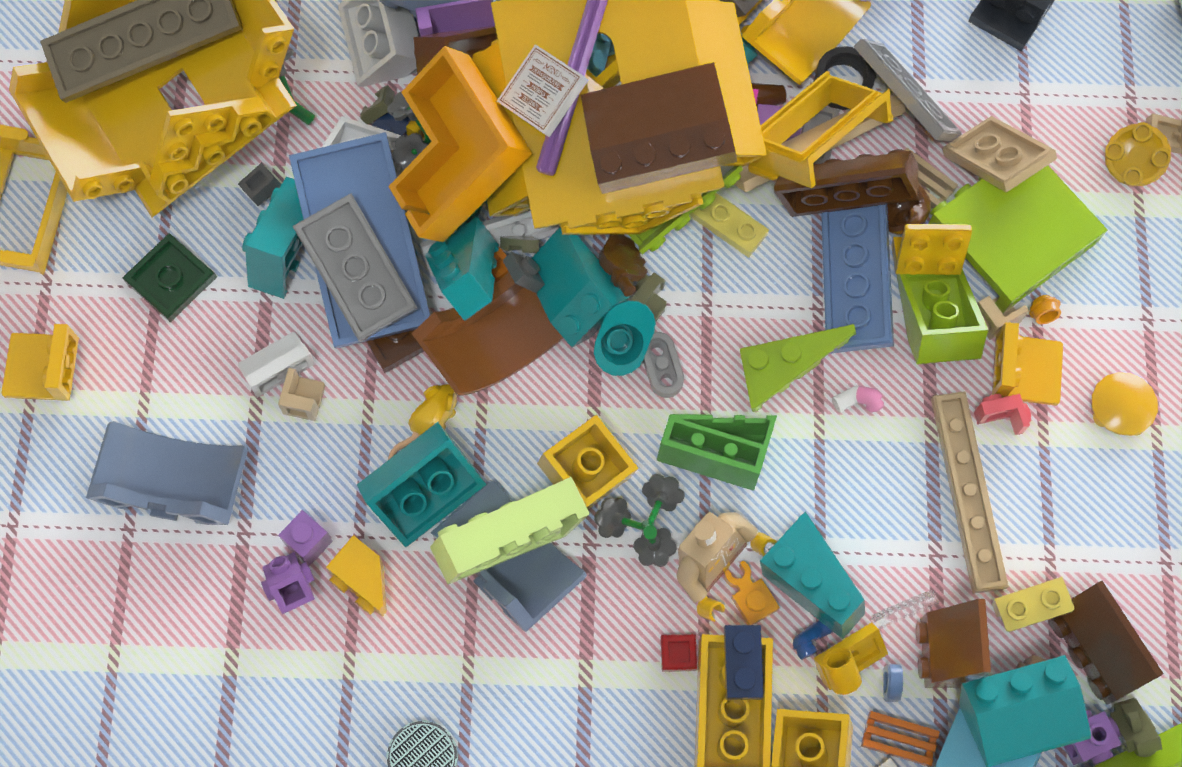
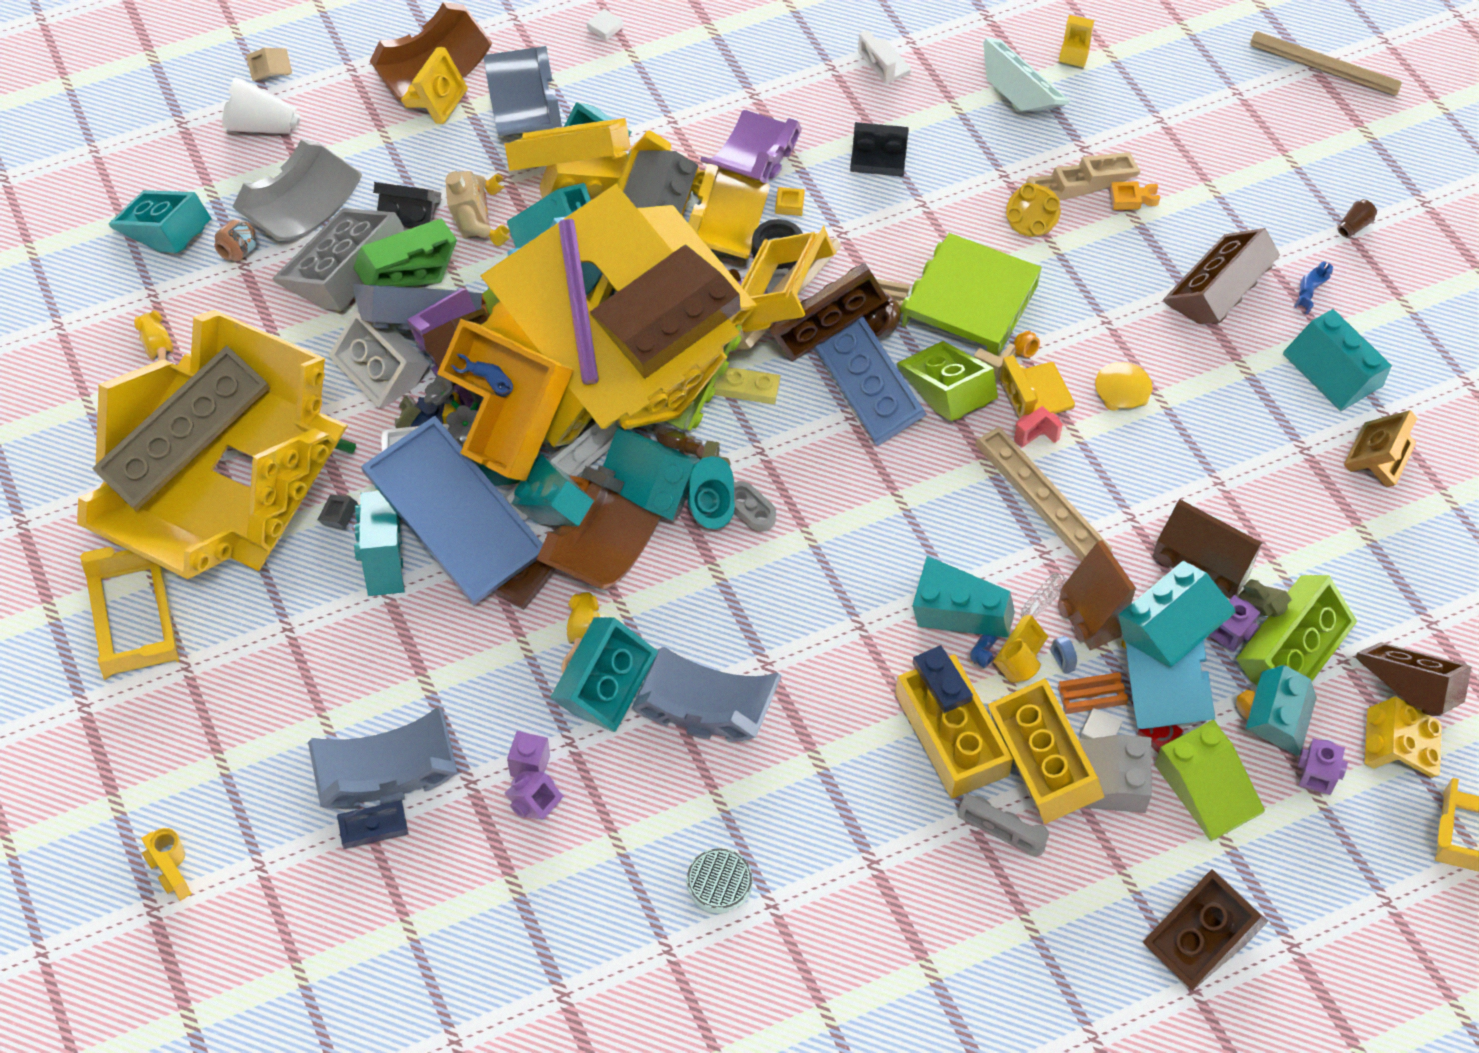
camera: 25 degrees left, 15 degrees down
yellow bracket [1,324,79,401] -> none
dark green tile [122,233,217,322] -> none
white panel [238,332,315,398] -> none
tan panel [278,368,325,421] -> none
light grey tile [293,193,418,343] -> none
yellow slope [326,535,387,617] -> none
yellowish green wedge [430,477,590,585] -> none
white tile [497,44,588,137] -> none
olive tile [500,236,539,253] -> none
yellow brick [537,415,638,510] -> none
dark grey plant [594,474,685,567] -> none
bright green wedge [656,414,777,491] -> none
red tile [660,634,697,672] -> none
tan torso [677,512,777,622] -> none
light orange plate [724,561,780,625] -> none
lime wing [740,324,856,412] -> none
arm [832,386,884,413] -> none
light grey tile [853,38,962,142] -> none
yellow bracket [891,224,972,275] -> none
tan tile [942,116,1057,192] -> none
light yellow bracket [992,577,1074,632] -> none
none -> dark blue plate [337,800,409,849]
none -> blue arm [452,354,513,396]
none -> yellow tile [775,187,805,216]

